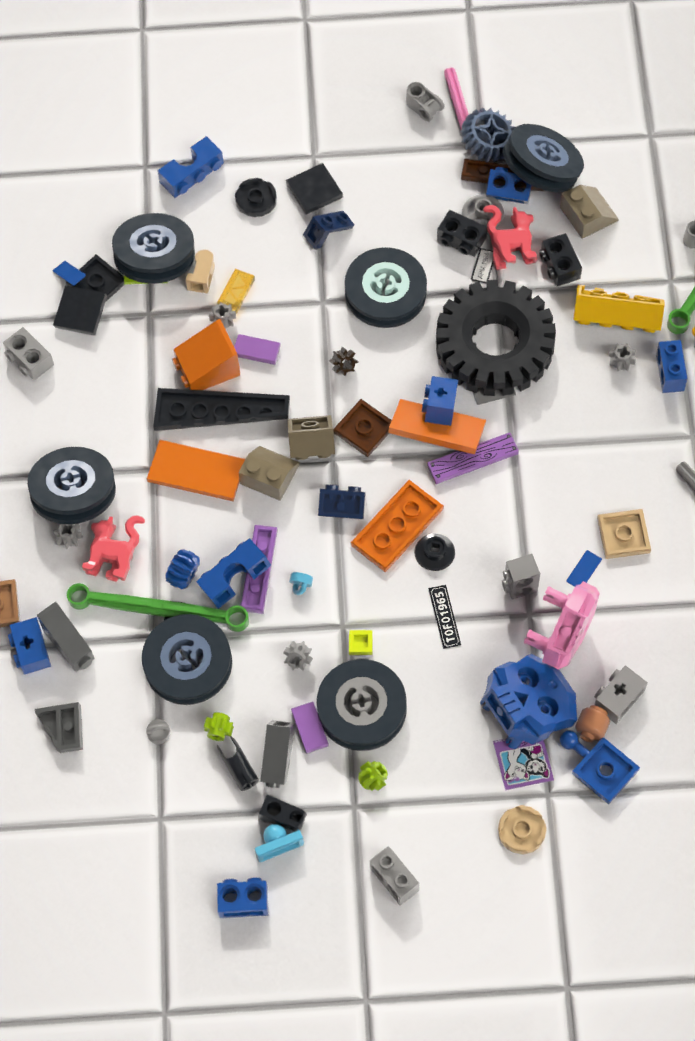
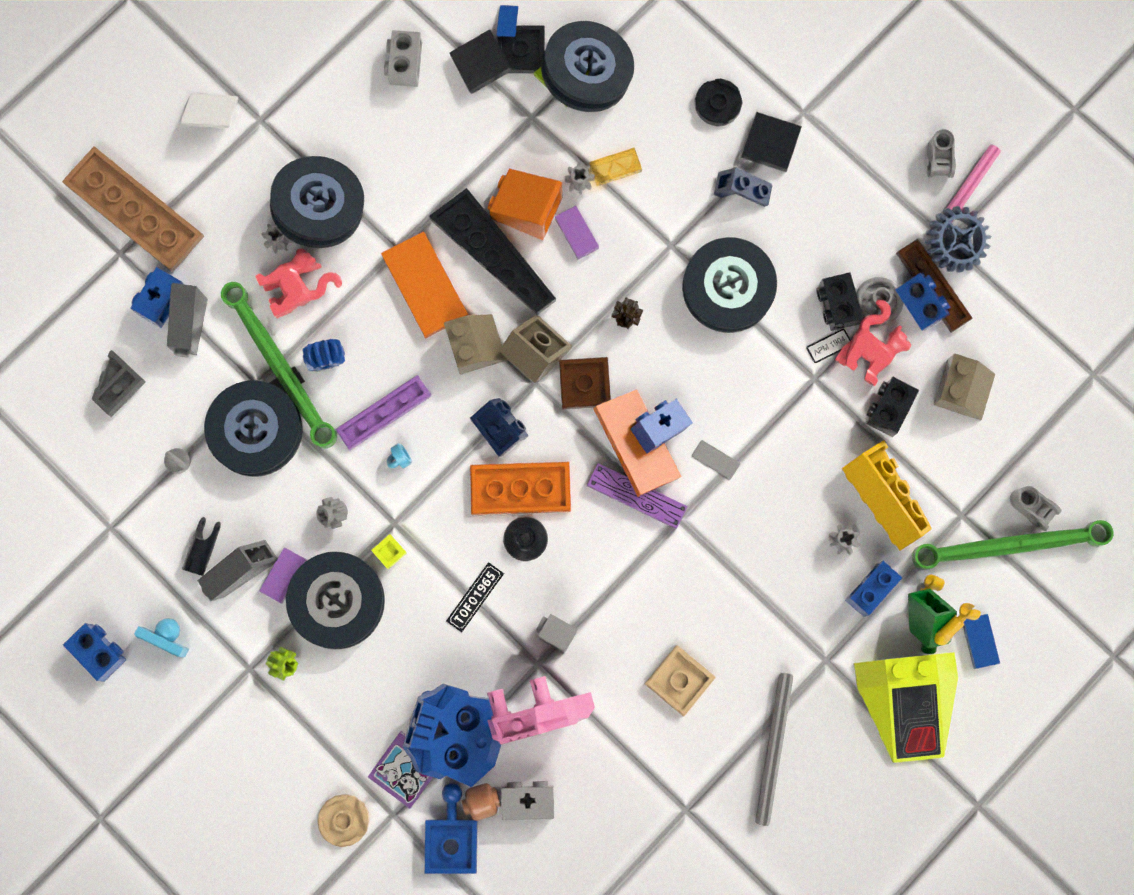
camera: 45 degrees right, 15 degrees up
blue arch [157,136,224,198] -> none
tan leg [186,250,215,294] -> none
blue arch [196,538,272,609] -> none
lime gear [204,712,234,741] -> none
black leg [258,794,307,832] -> none
light grey brick [369,846,420,906] -> none
black tyre [436,280,556,396] -> none
black wheel [503,124,584,193] -> none
blue sticker [566,550,602,587] -> none

